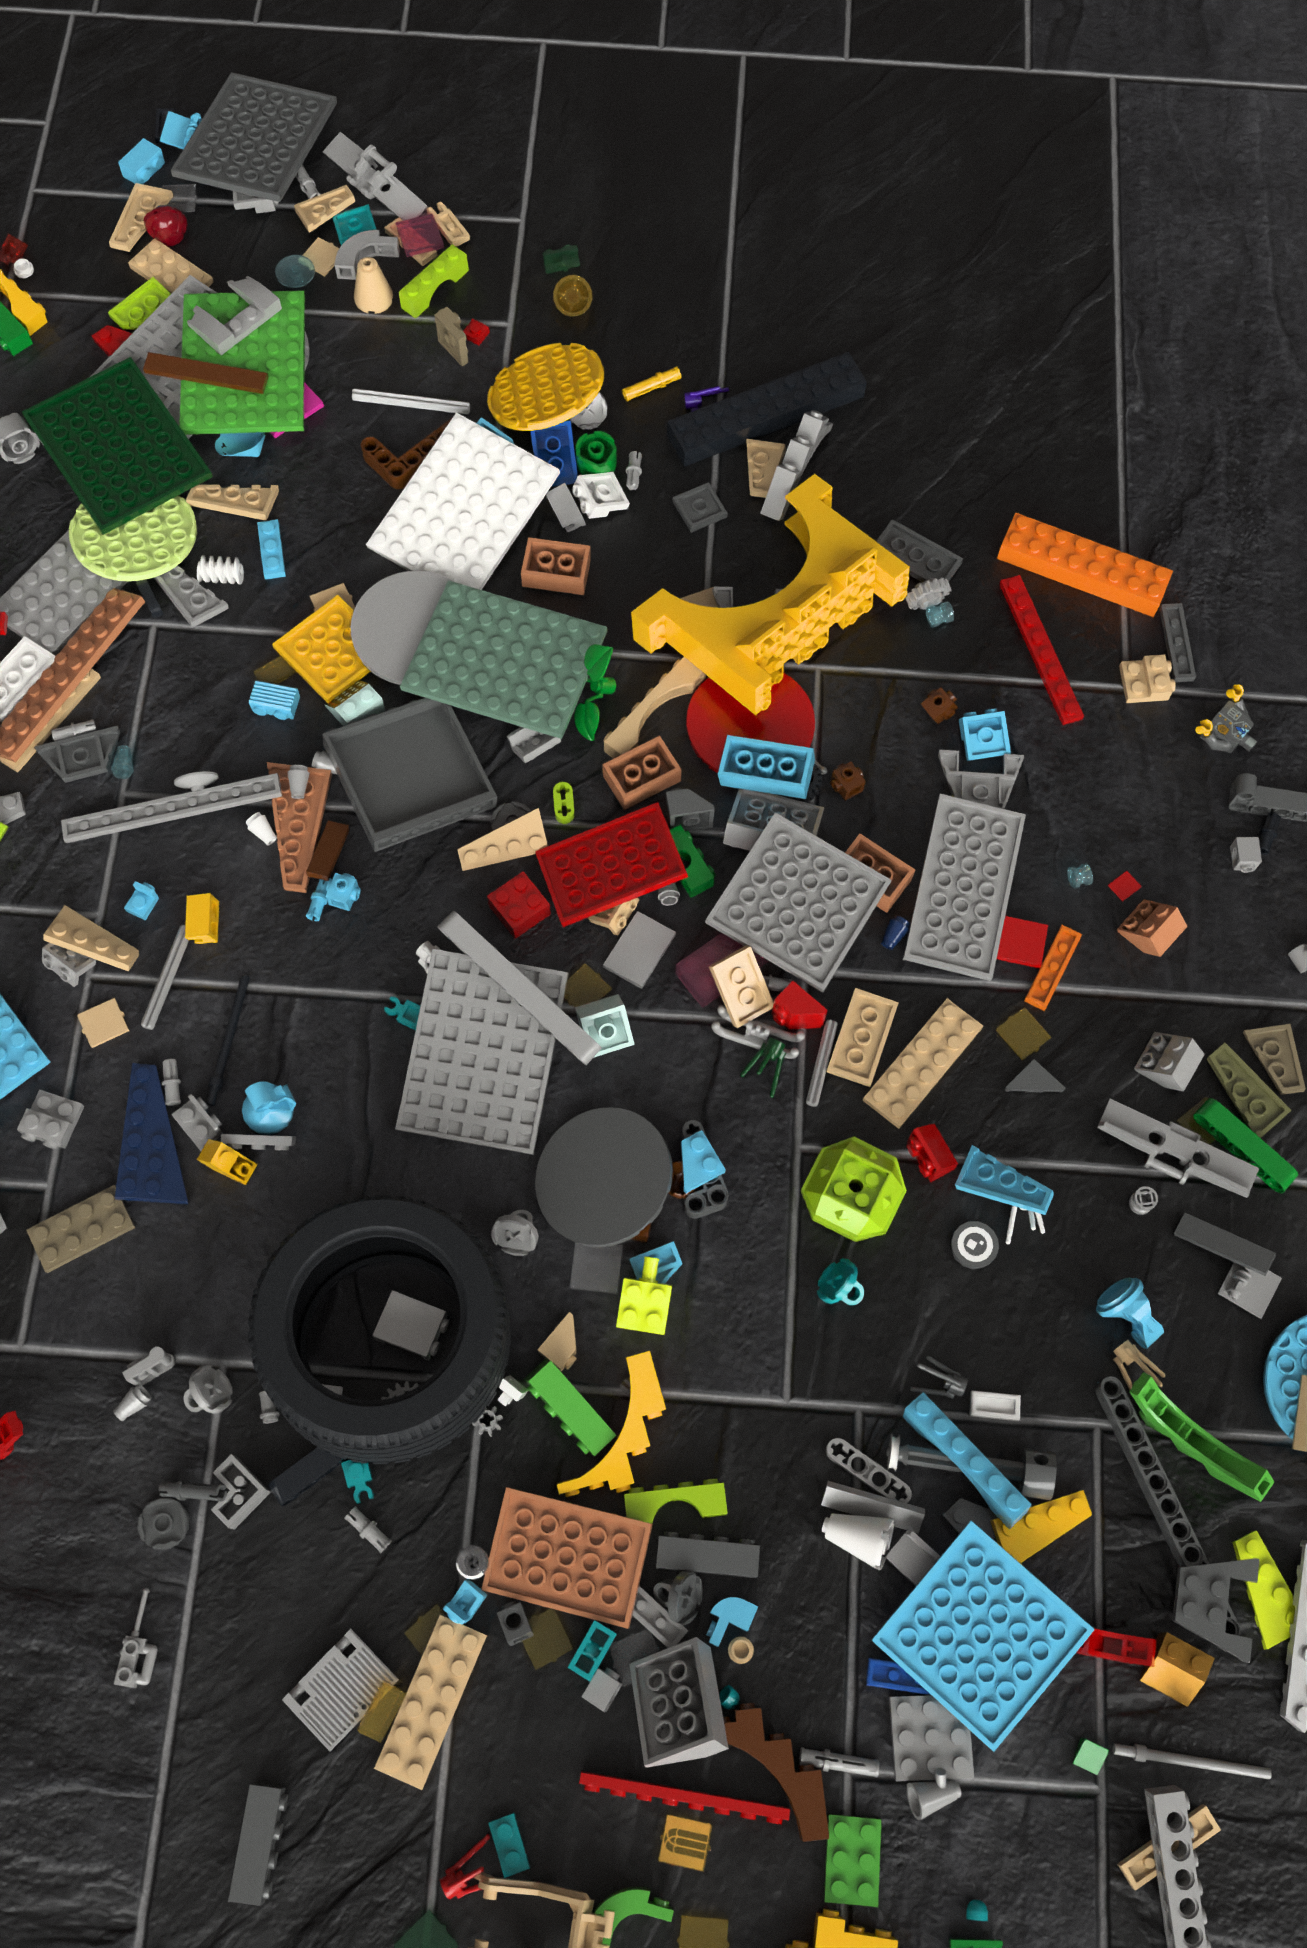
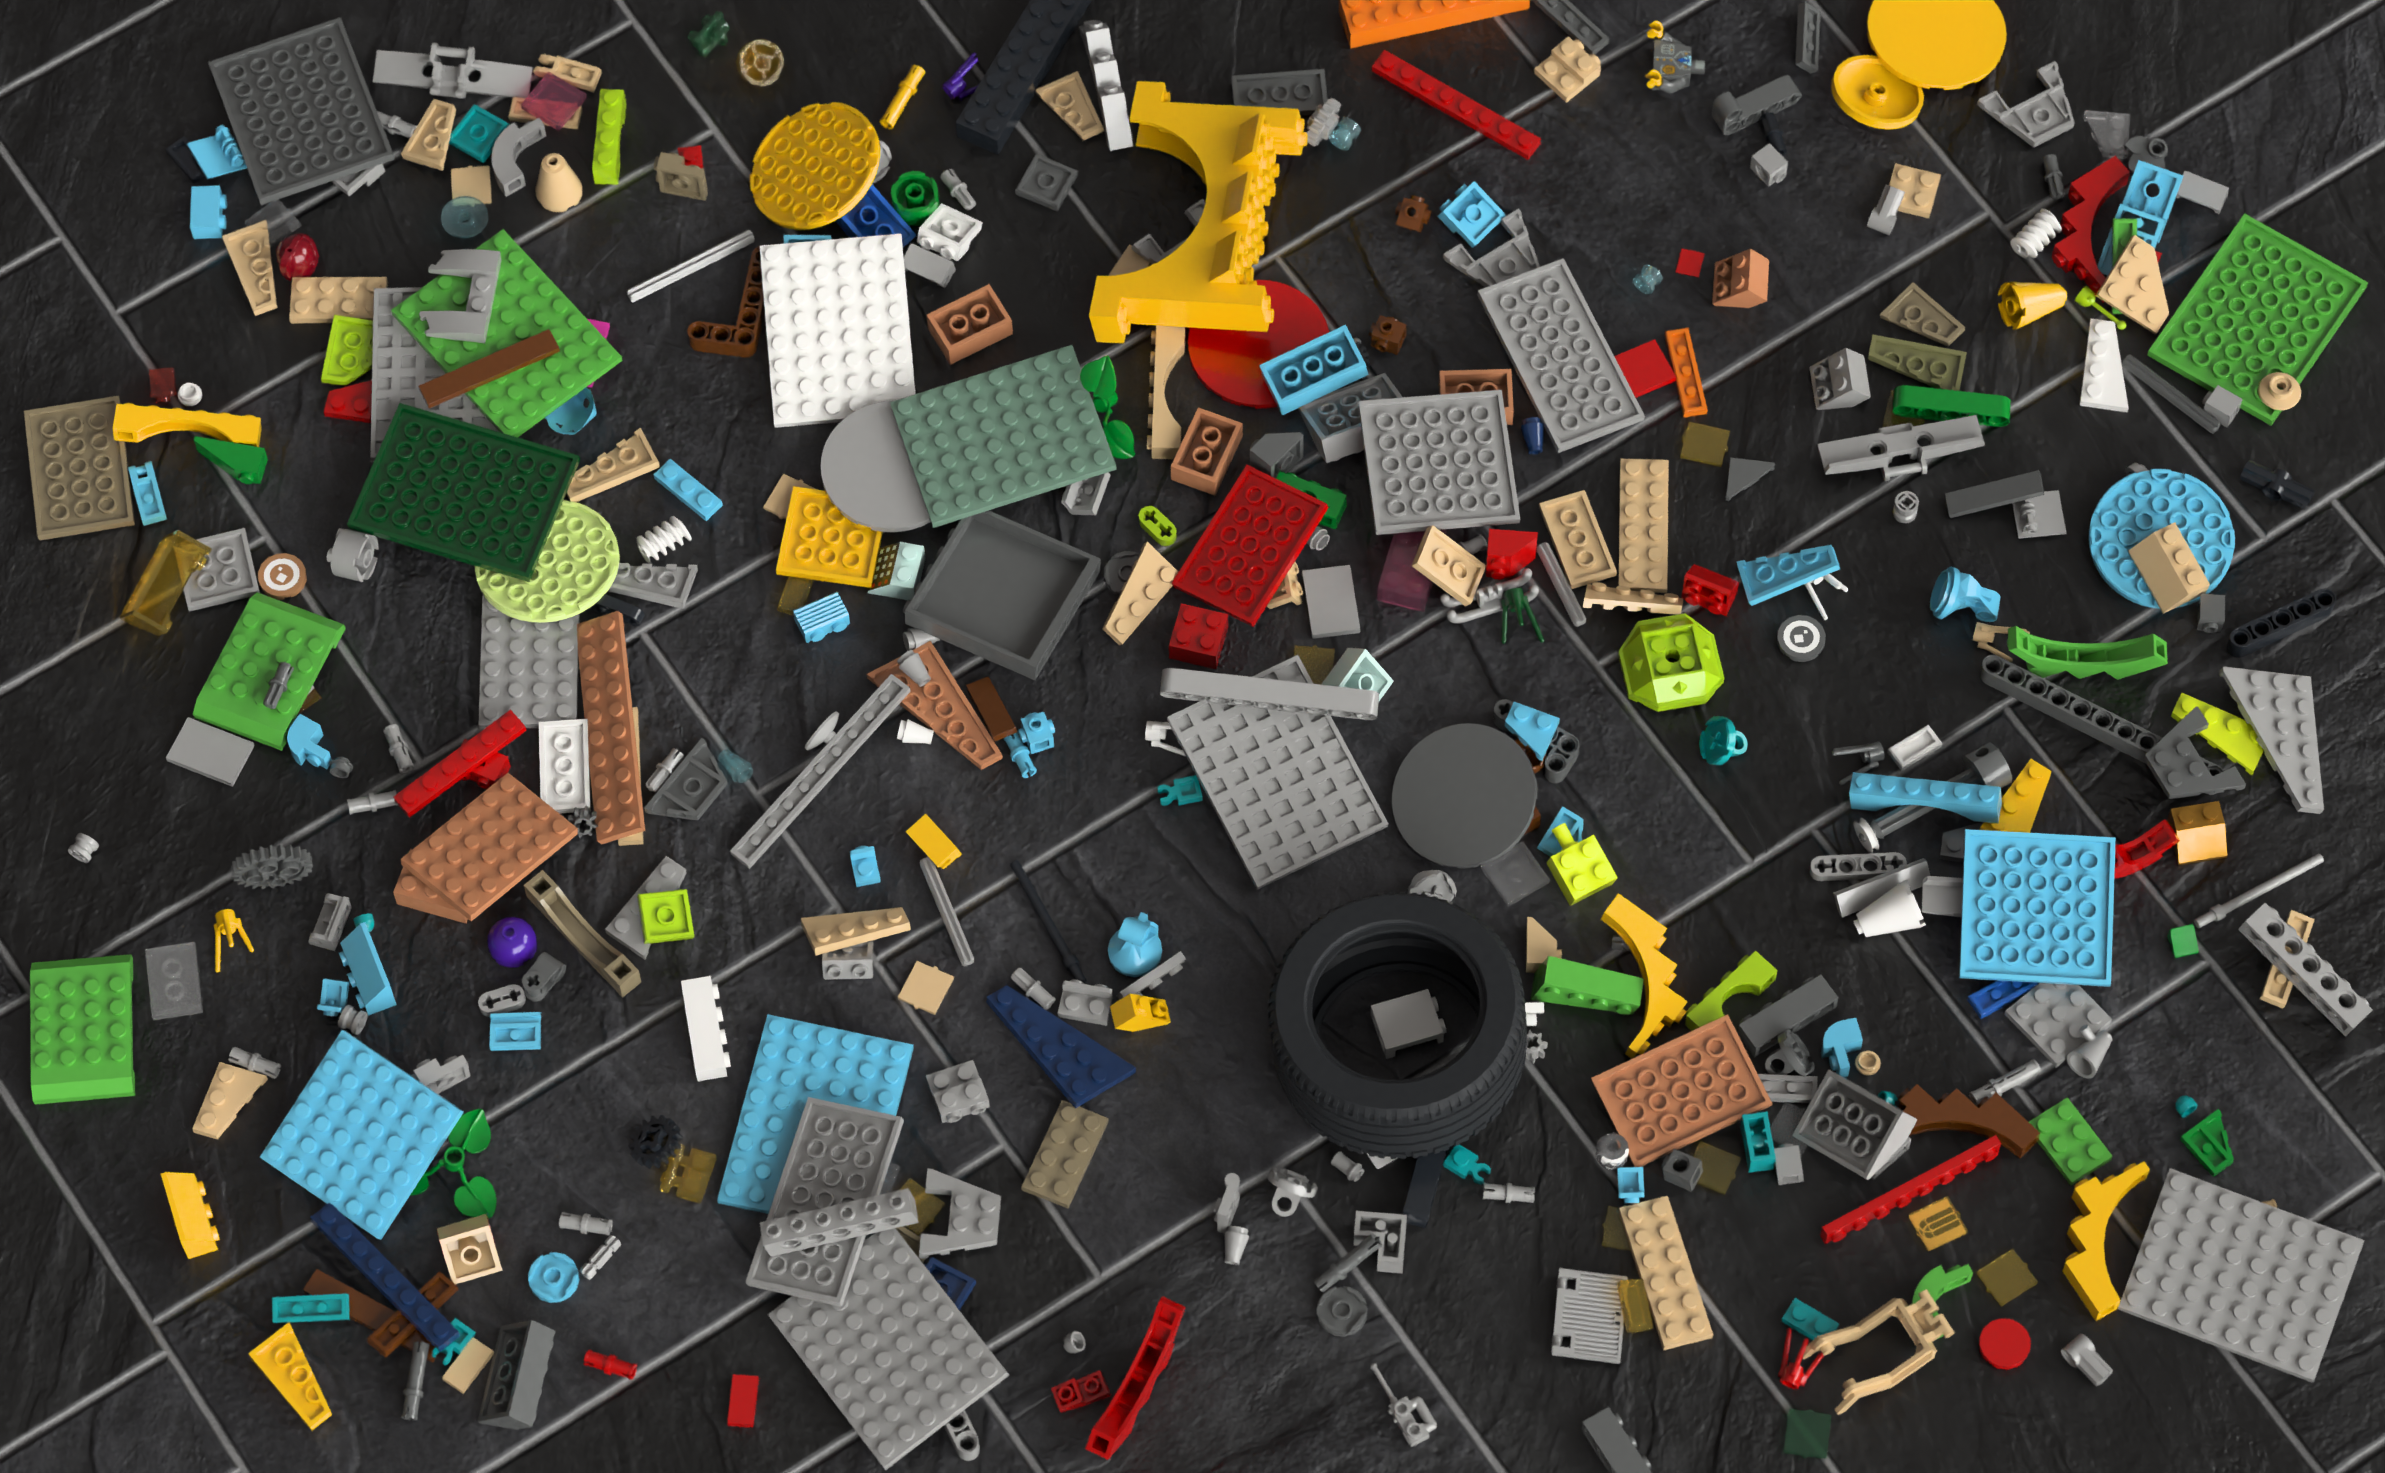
camera: 35 degrees left, 5 degrees down
none -> tan wing [1583,582,1683,615]

